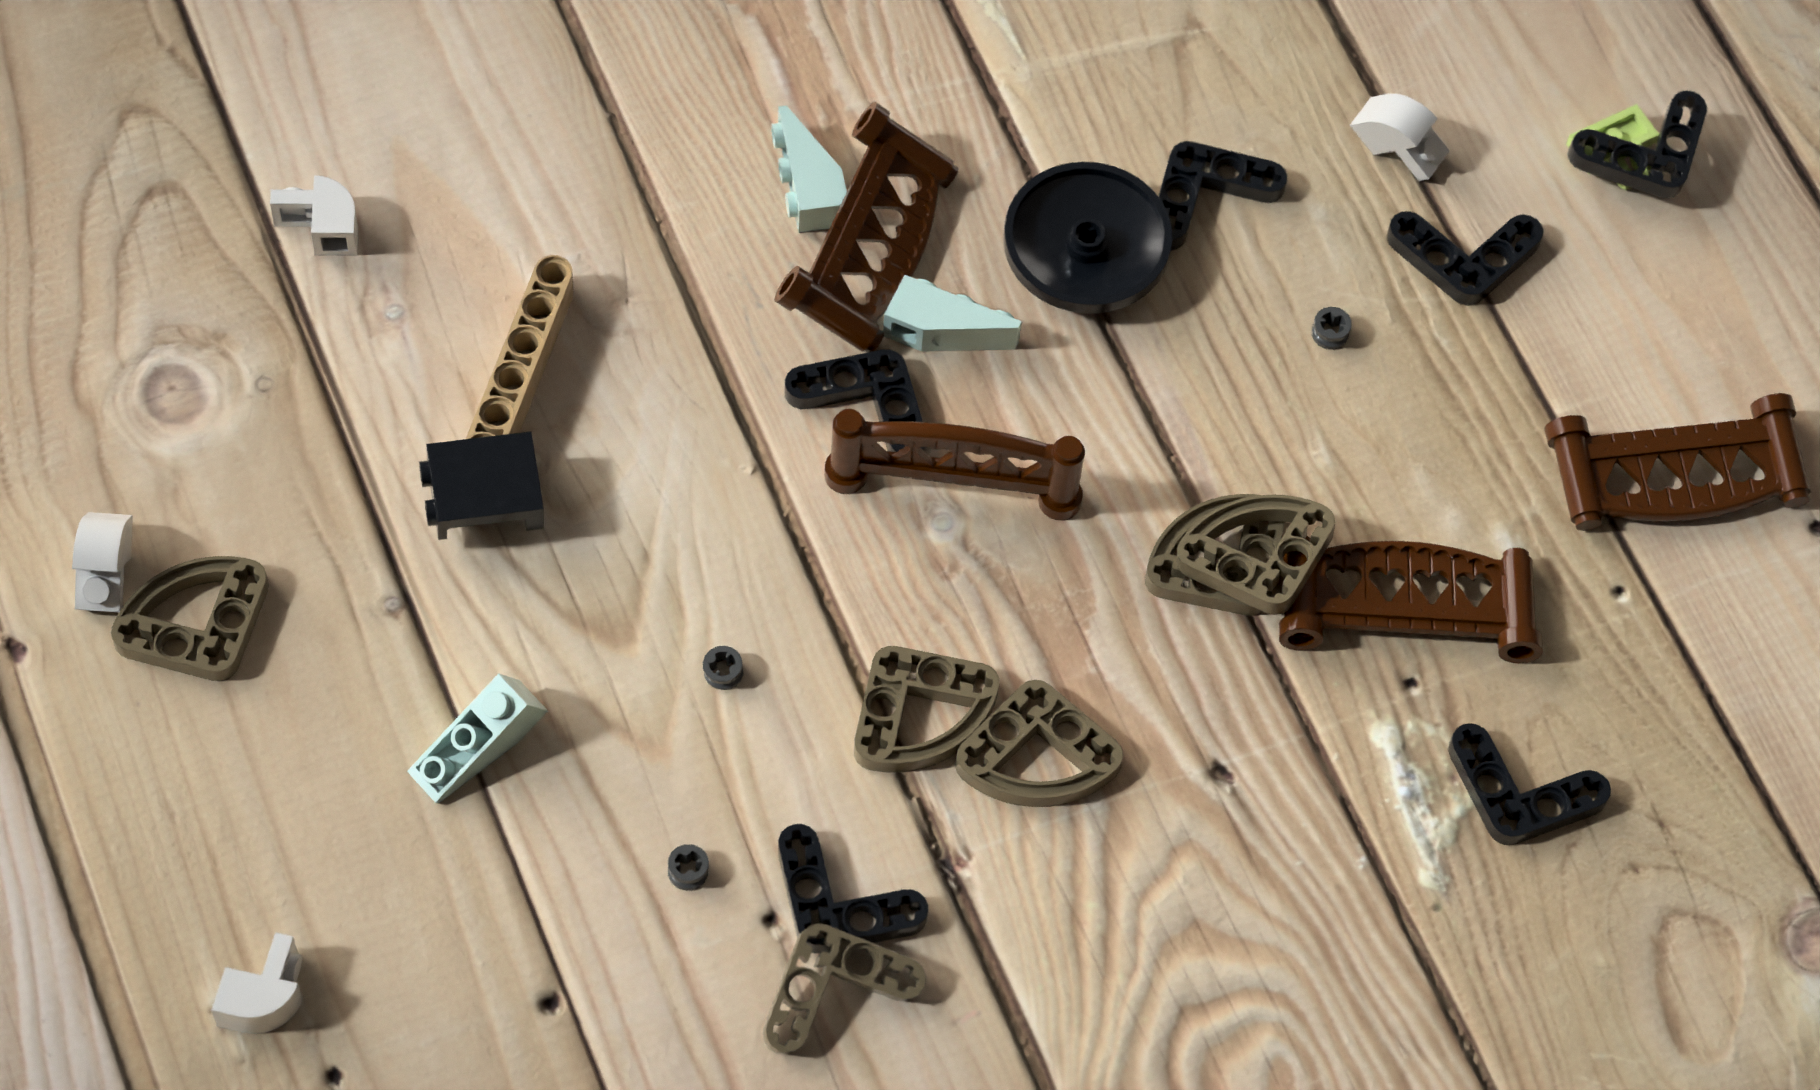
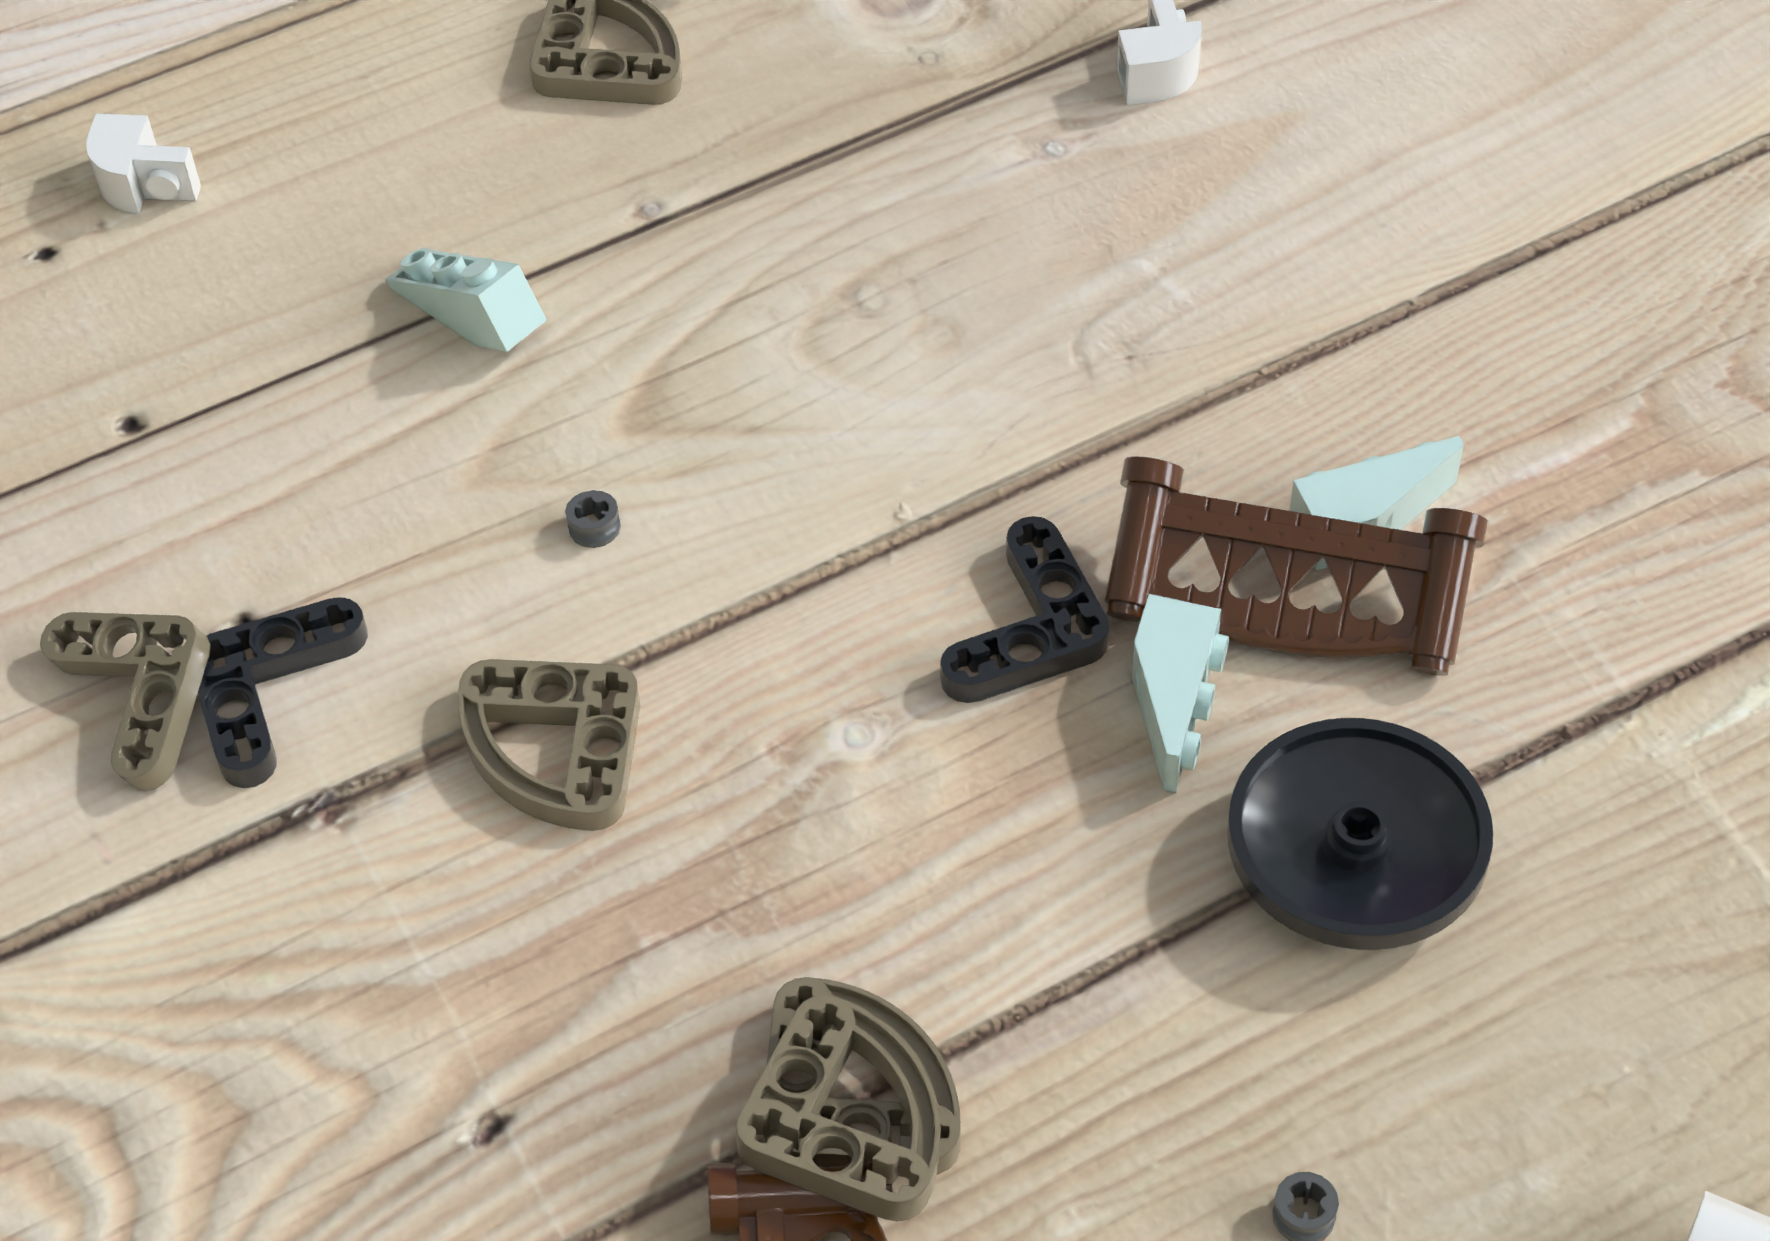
camera: 90 degrees right, 10 degrees down
black panel [419,431,544,540] -> none
tan beam [466,255,574,439] -> none
dark grey bush [668,844,709,891] -> none
reddish brown piece [824,409,1085,521] -> none
dark tan beam [955,680,1123,807] -> none
black beam [1158,141,1287,250] -> none

